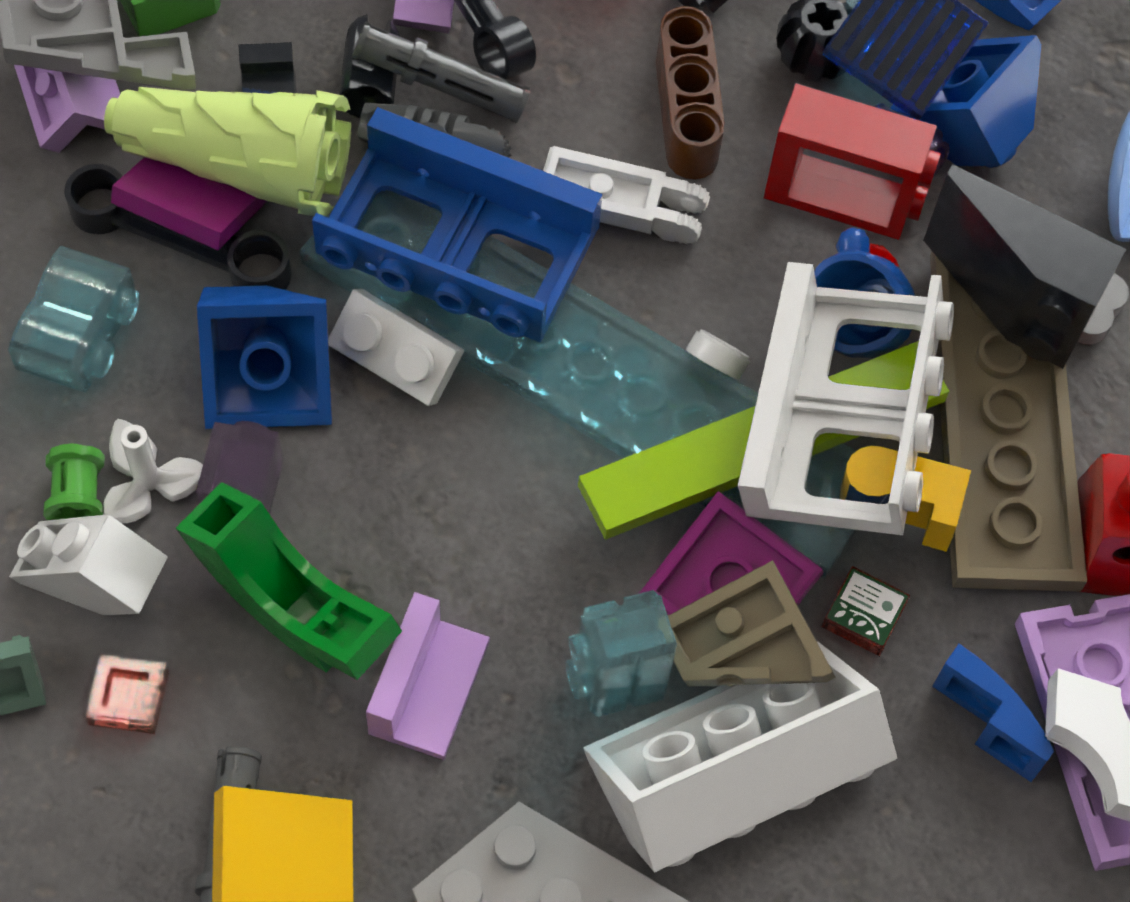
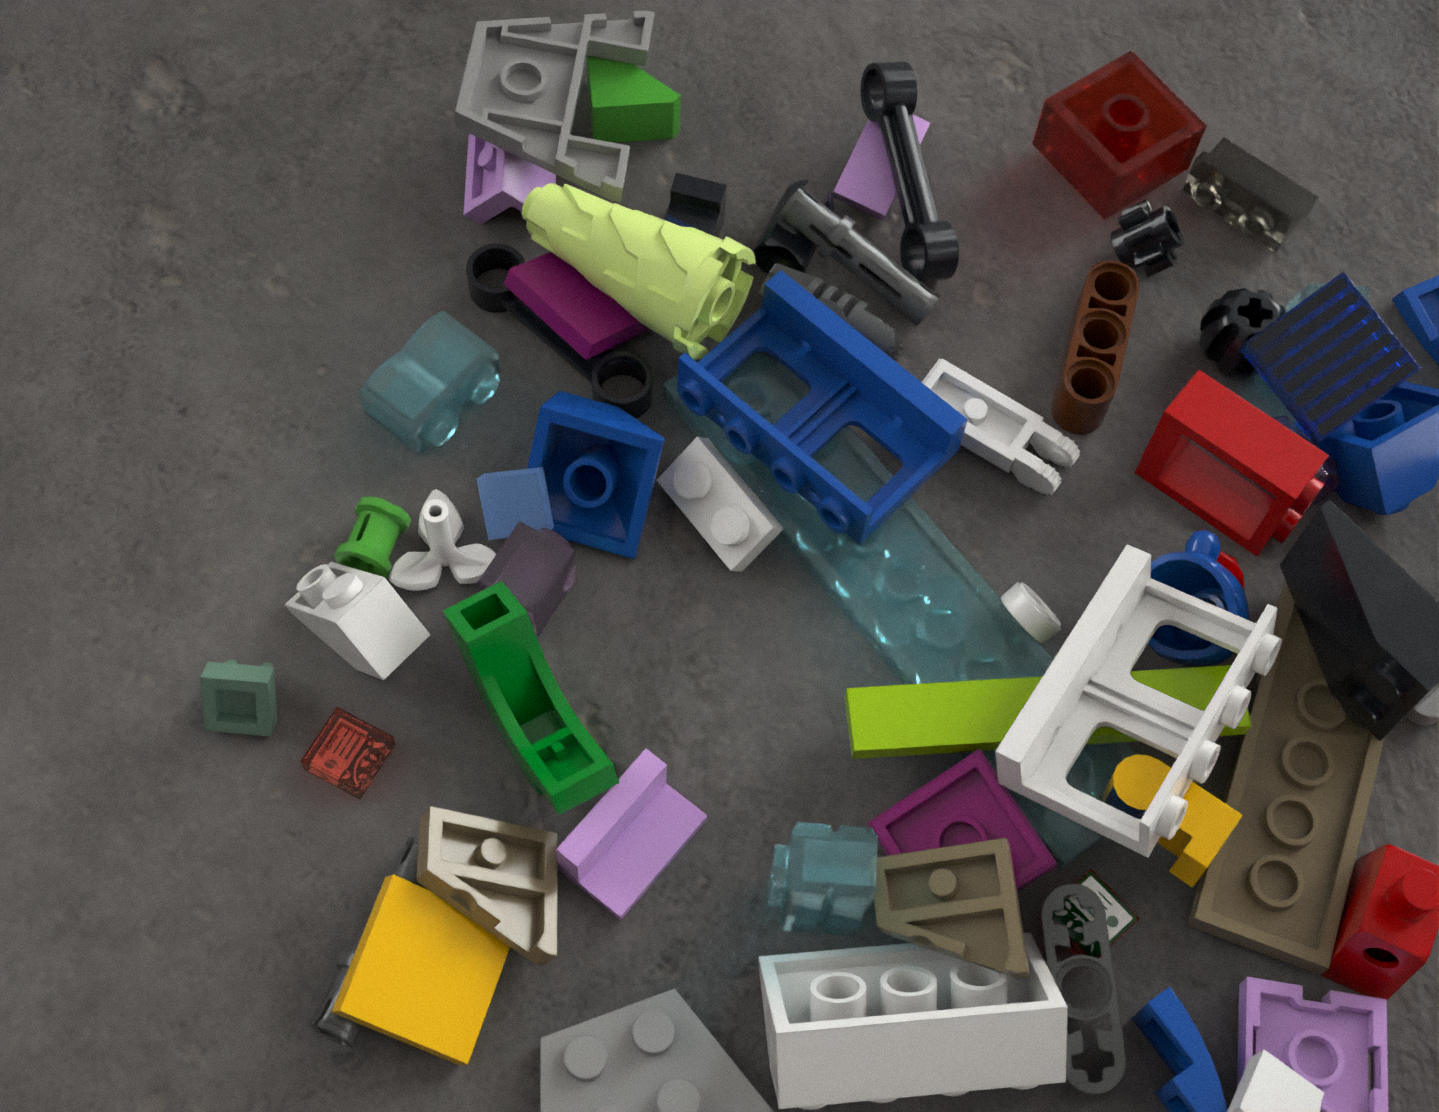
camera: 20 degrees right, 0 degrees up
none -> dark tan wing [416,806,558,966]
none -> medium blue tile [476,467,554,540]
none -> dark grey beam [1041,884,1126,1094]

